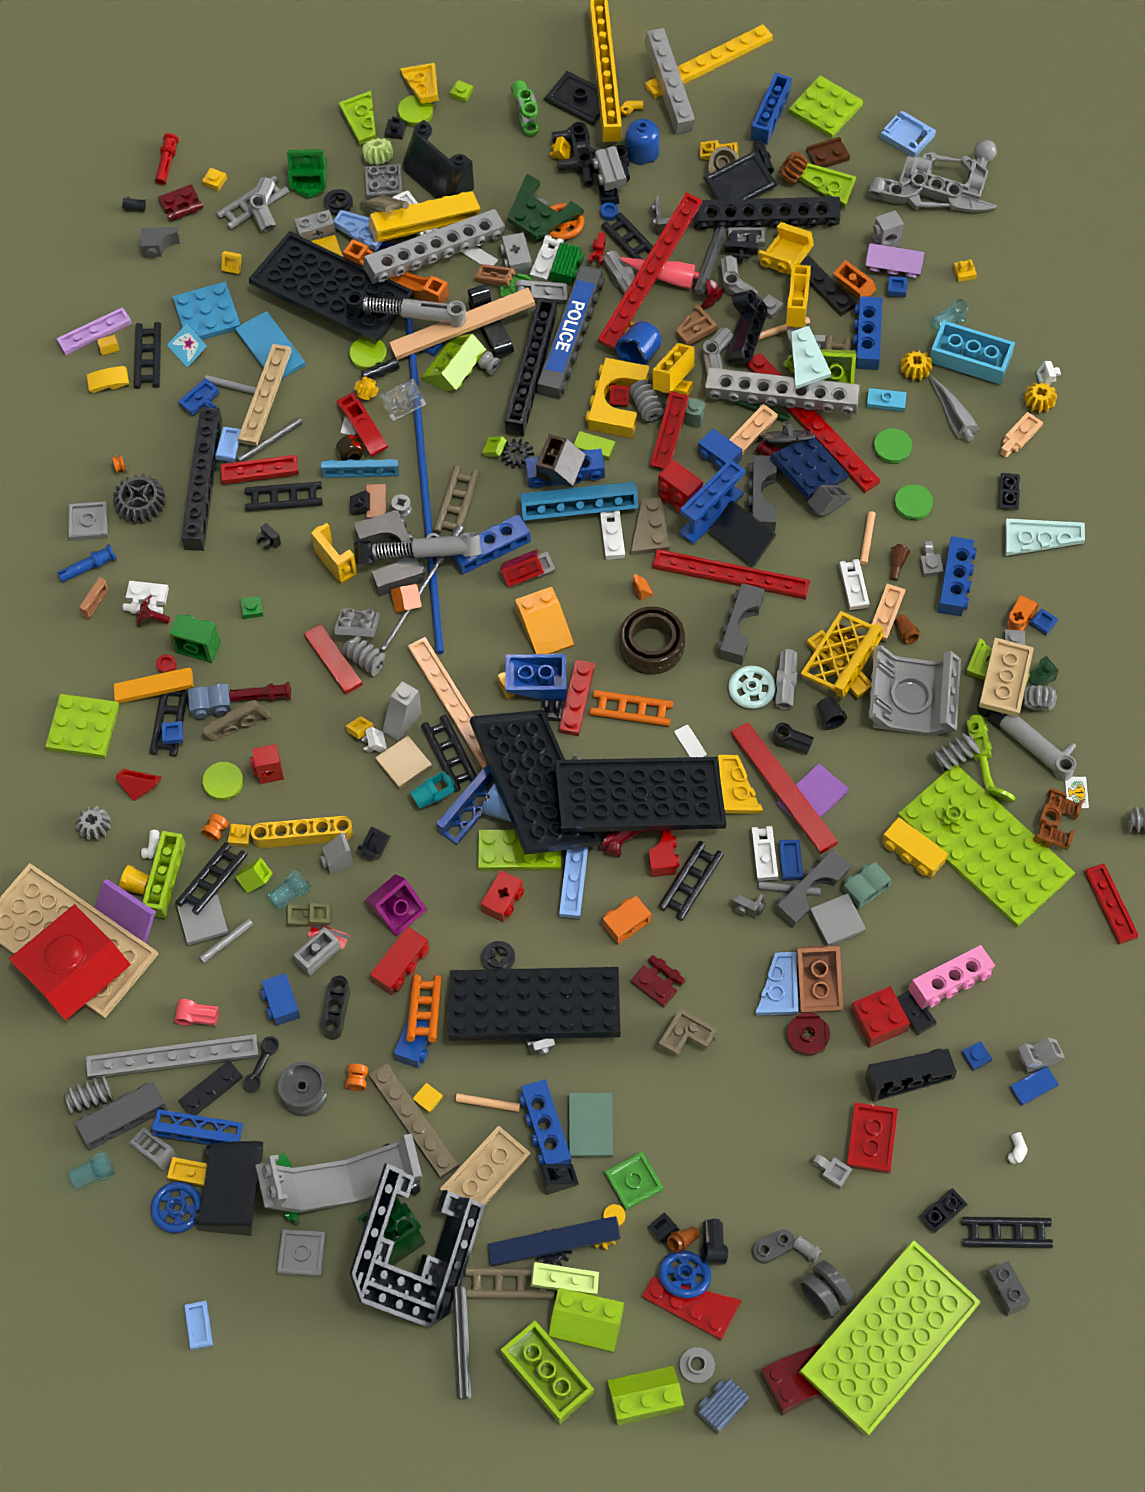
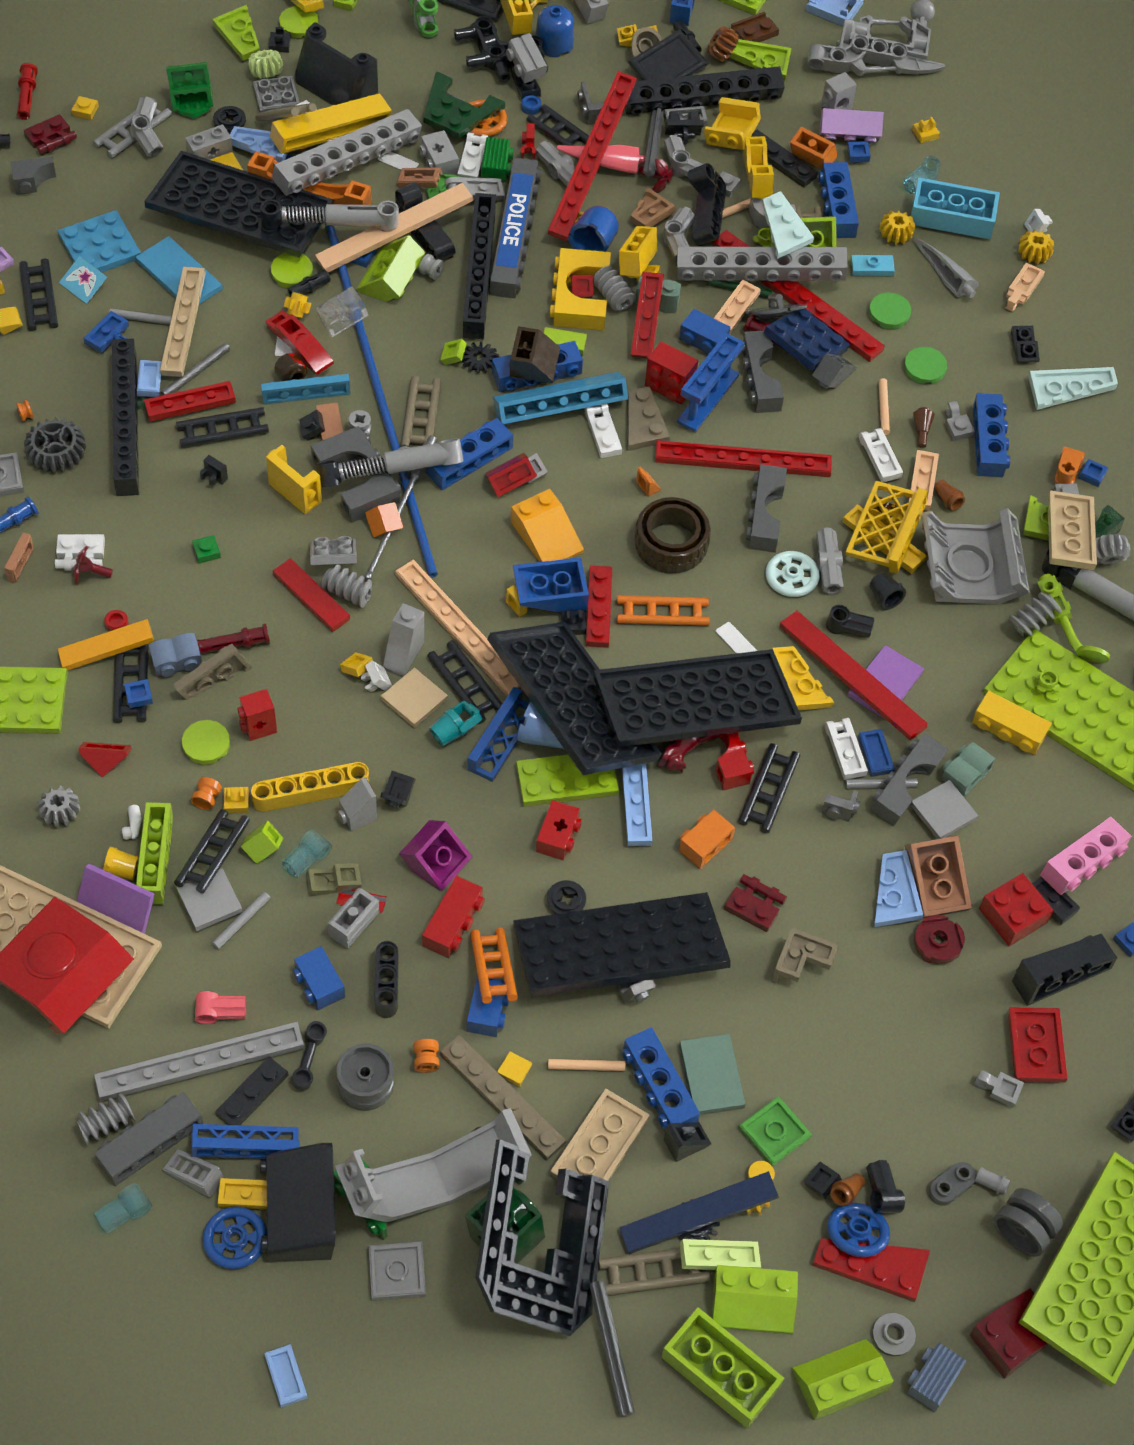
camera: 15 degrees left, 5 degrees down
green brick [170,614,221,663] -> none
yellow tile [221,251,242,274] -> none
yellow tile [549,136,572,160] -> none
black tile [709,500,777,566] -> none

